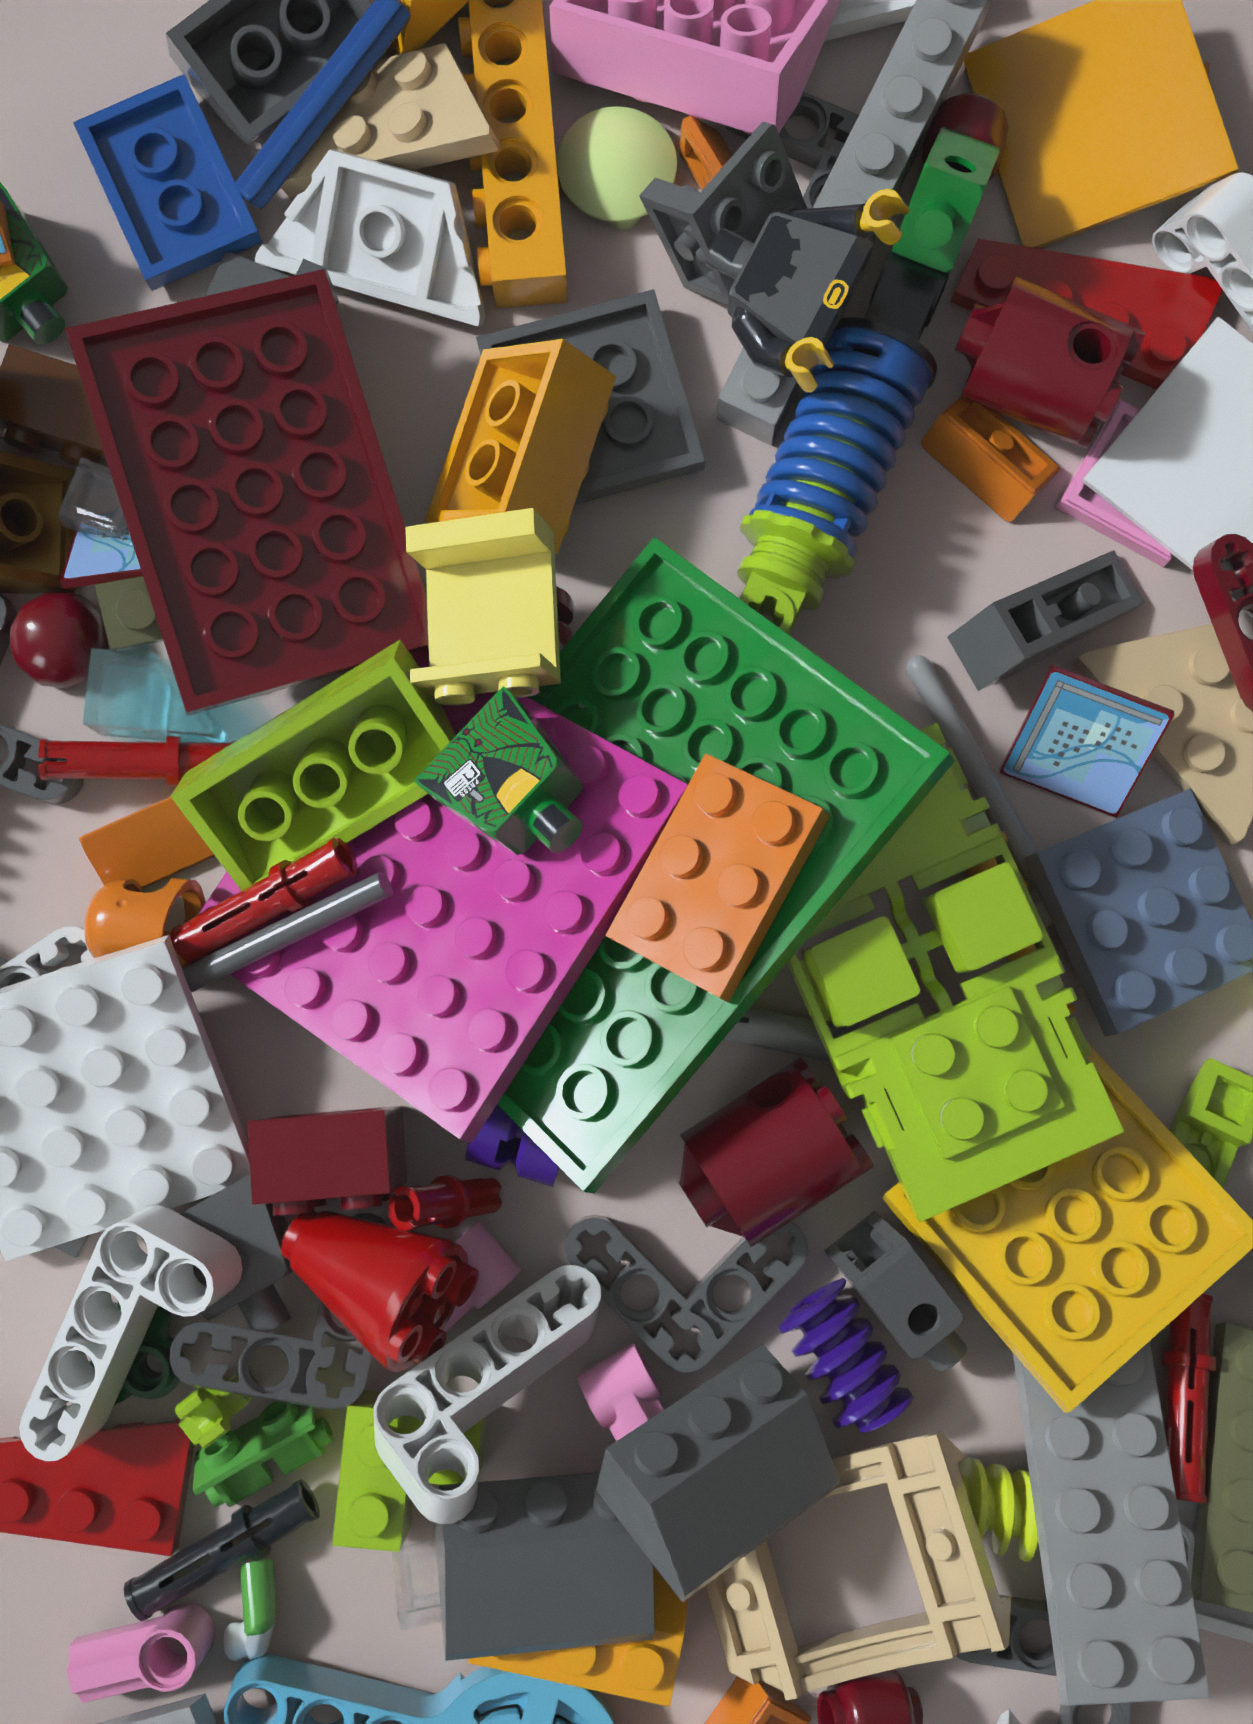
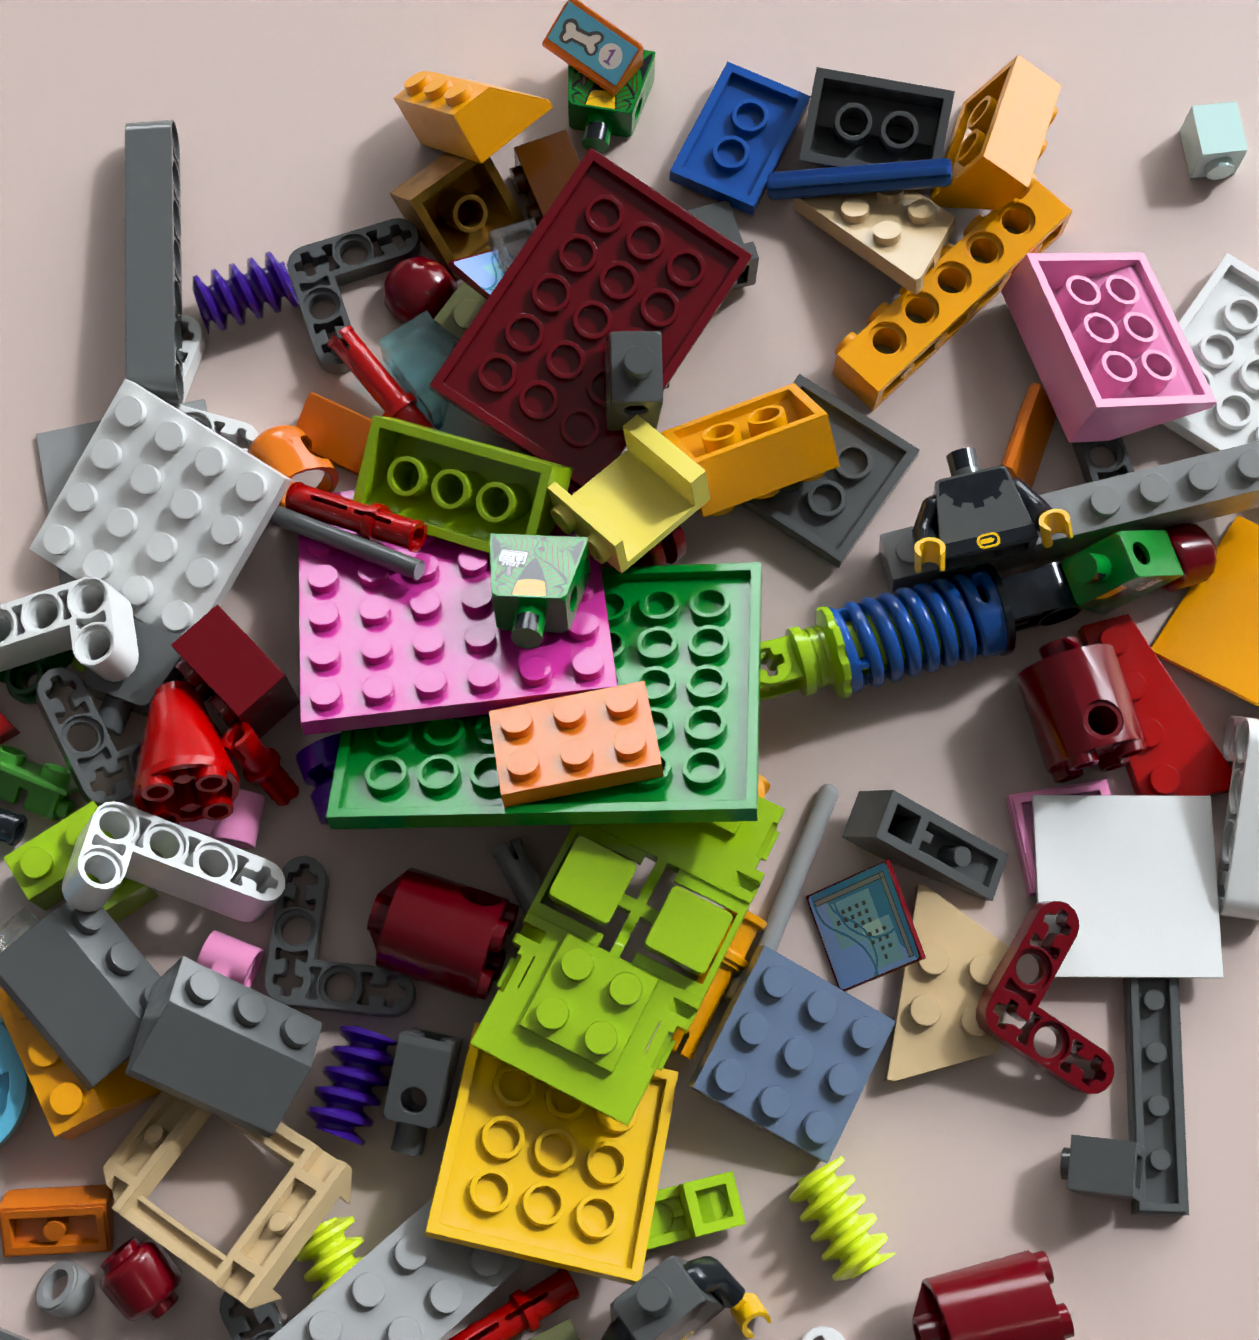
camera: 50 degrees right, 10 degrees down
lime plate [175,1371,258,1448] -> none
white wing [255,150,486,326] -> none
yellowish green dish [557,106,677,229] -> none
dark grey bracket [639,122,808,305] -> none
orange slope [921,396,1061,522] -> none
none -> dark grey torso [605,331,663,431]

